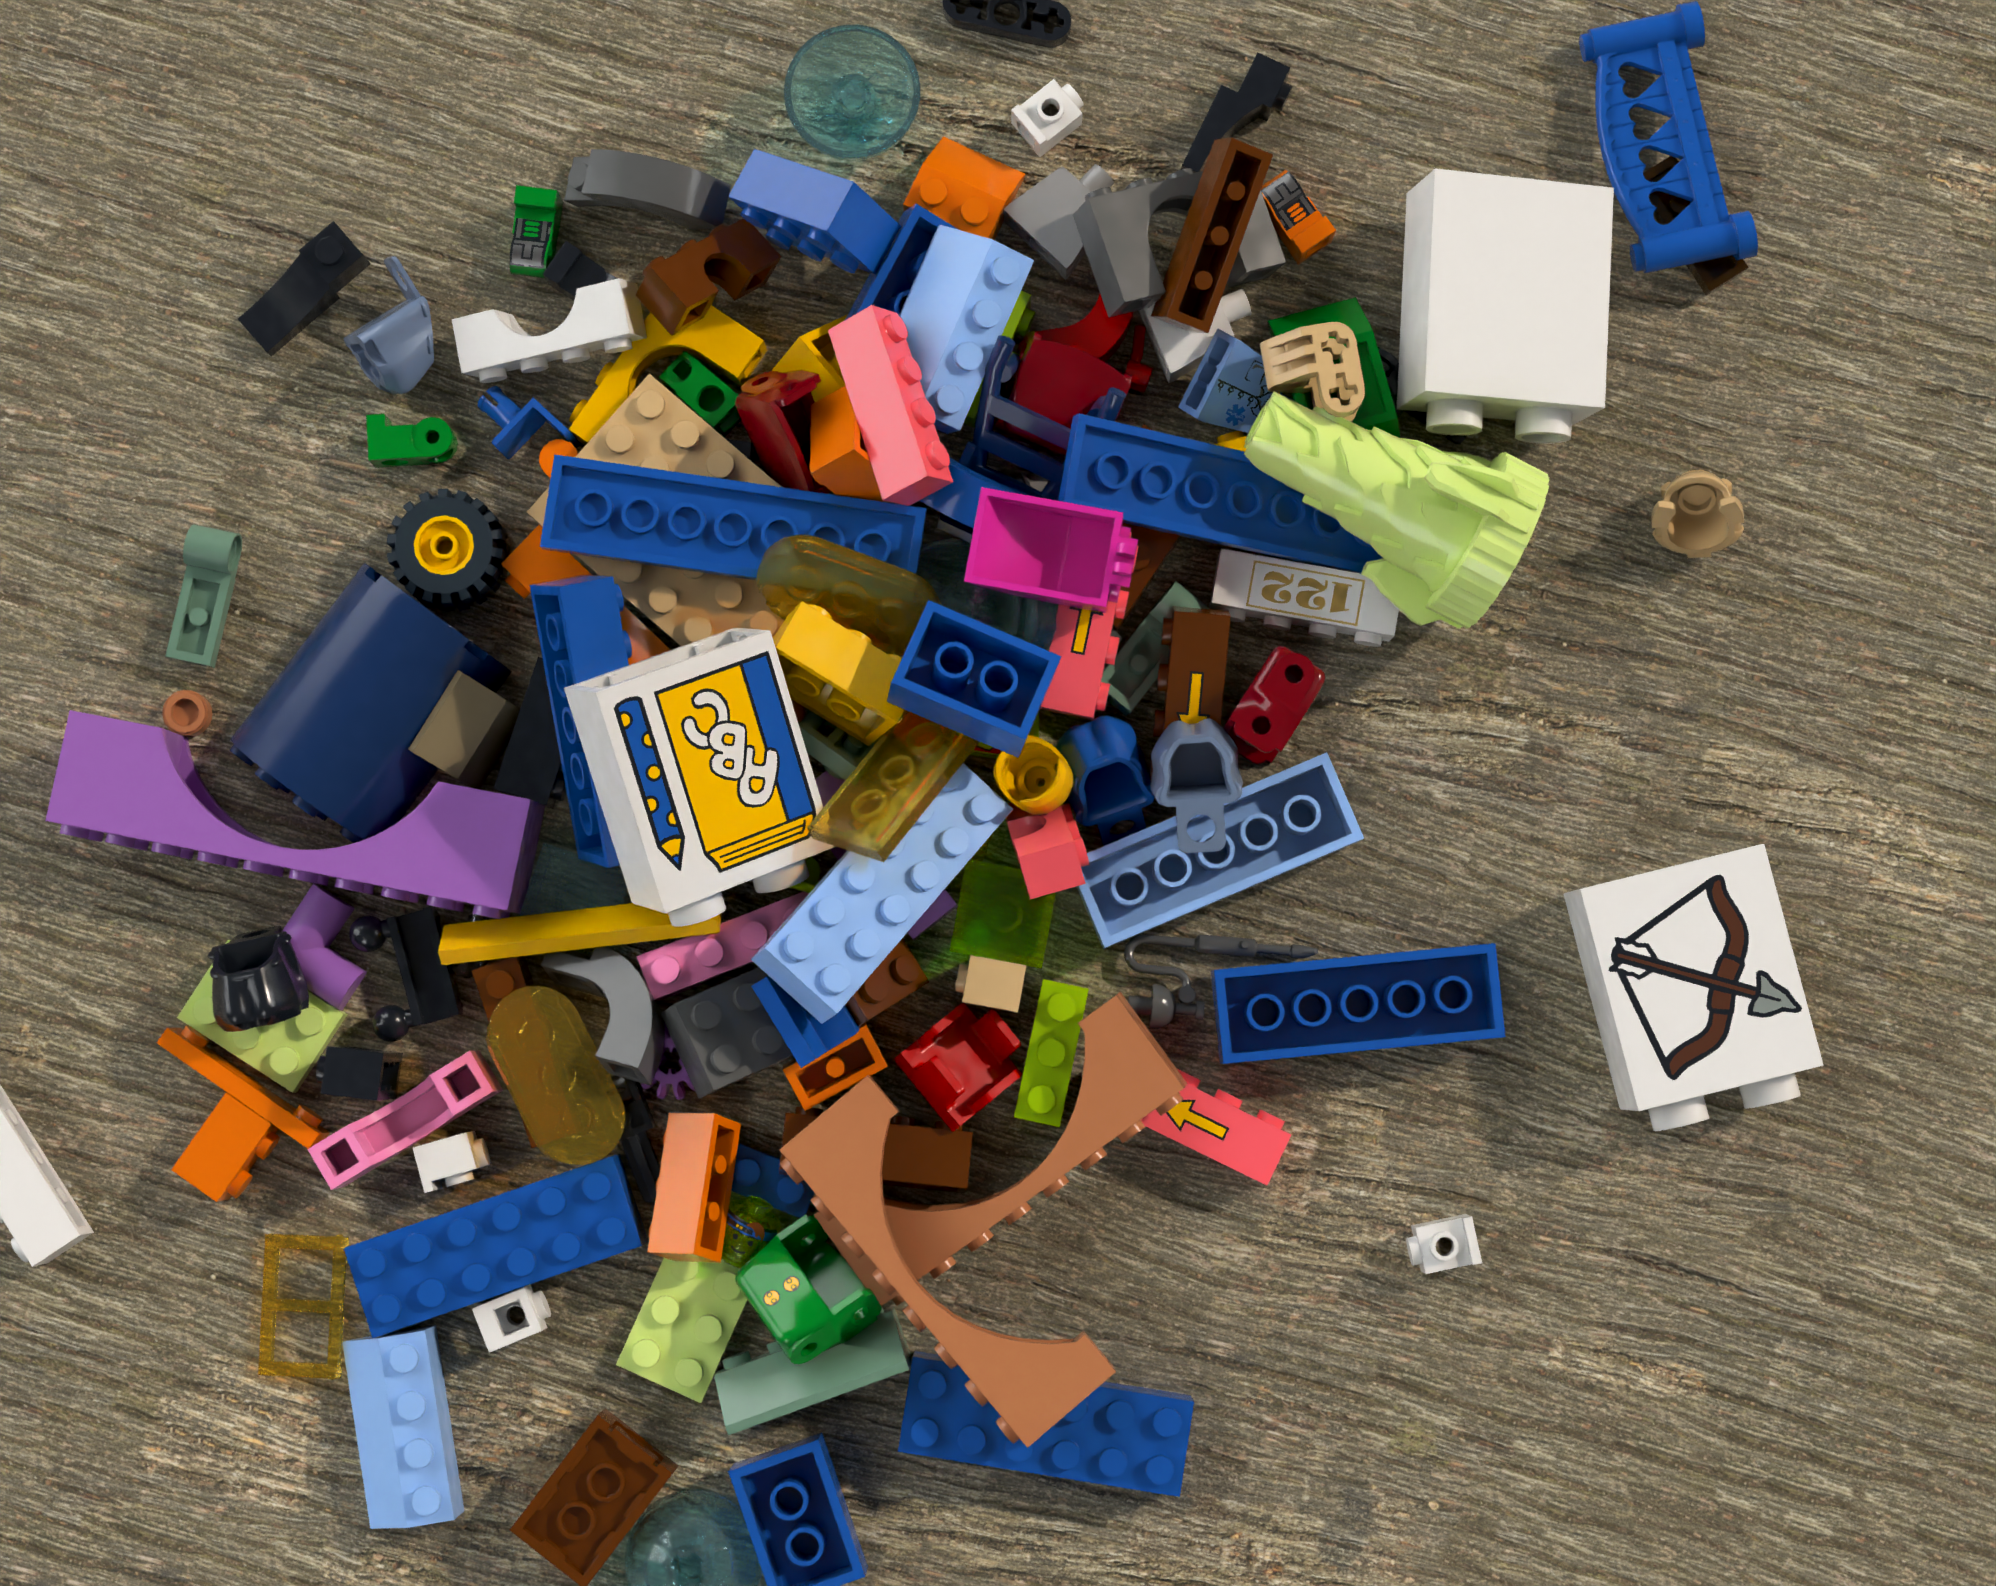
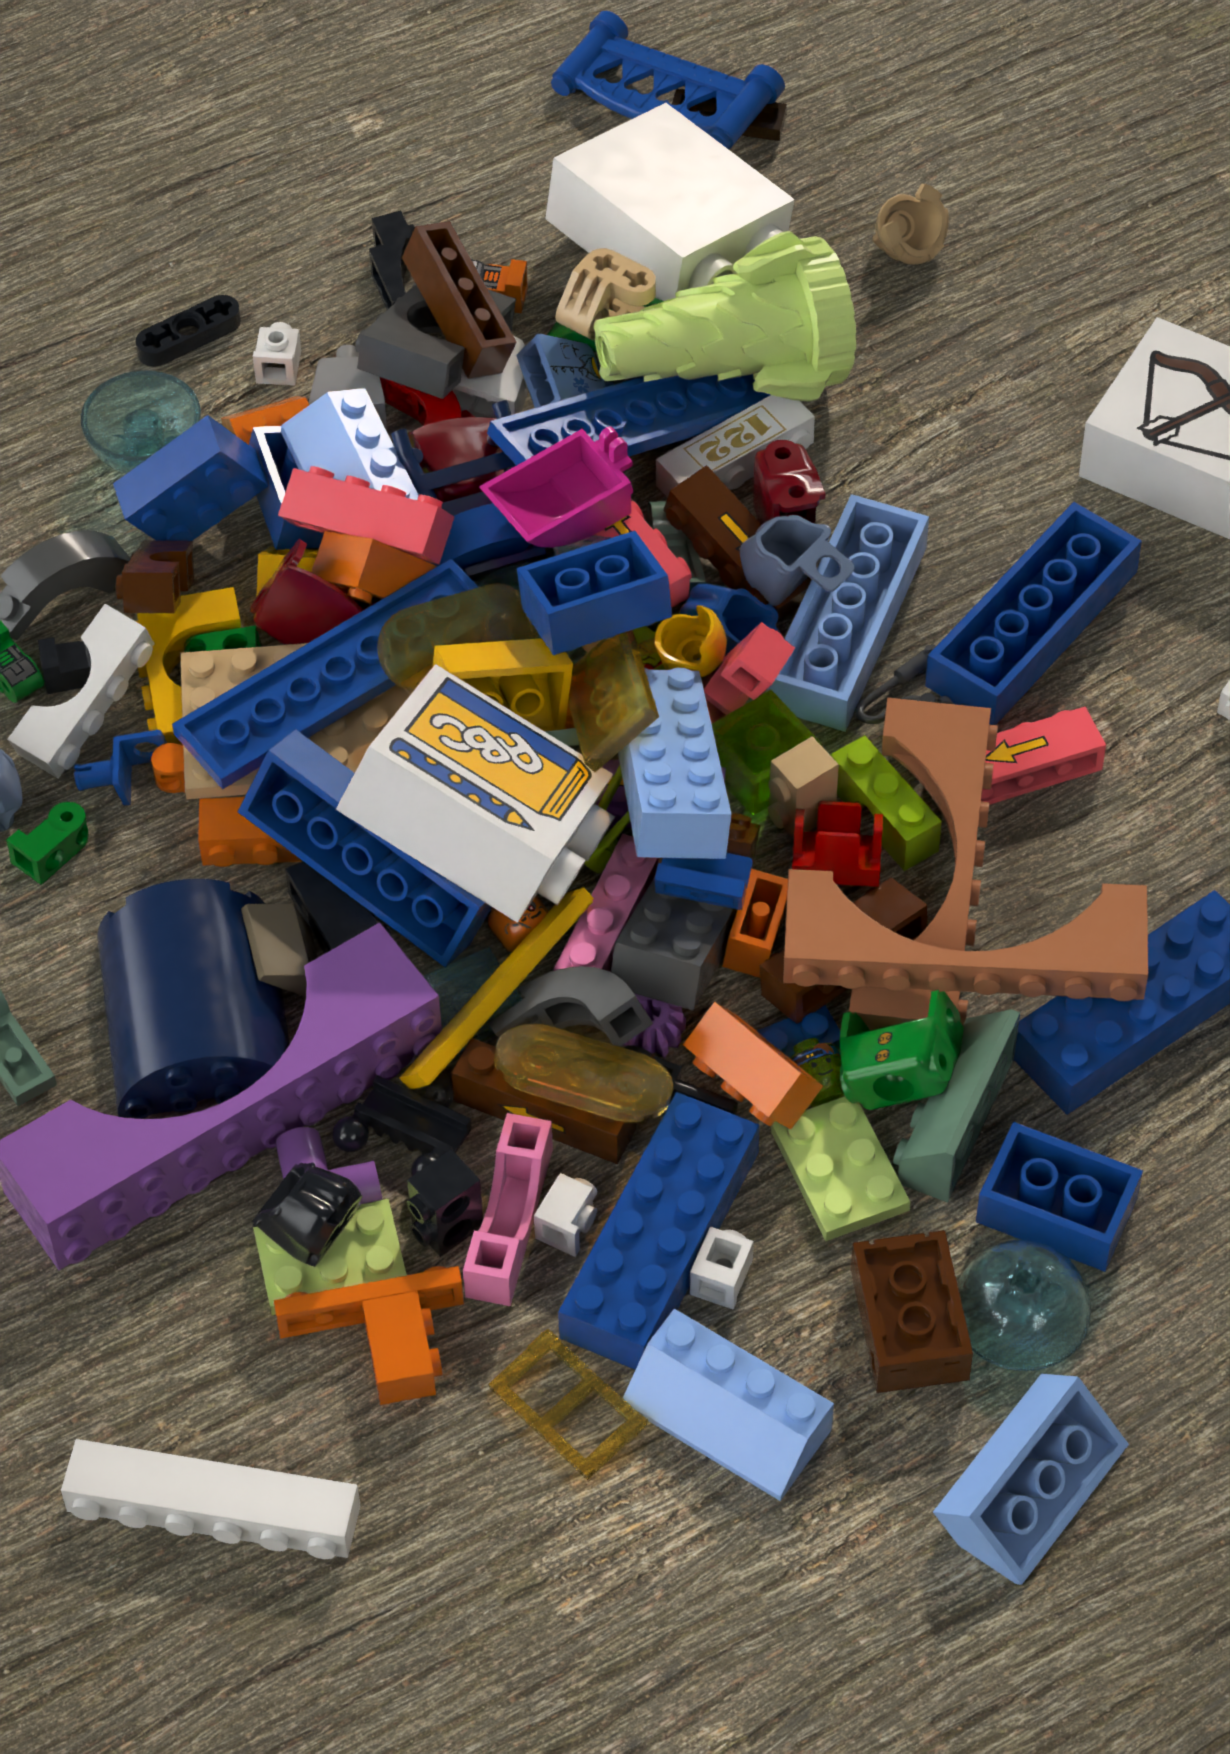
camera: 50 degrees left, 30 degrees down
black wheel [386,489,511,611] -> none

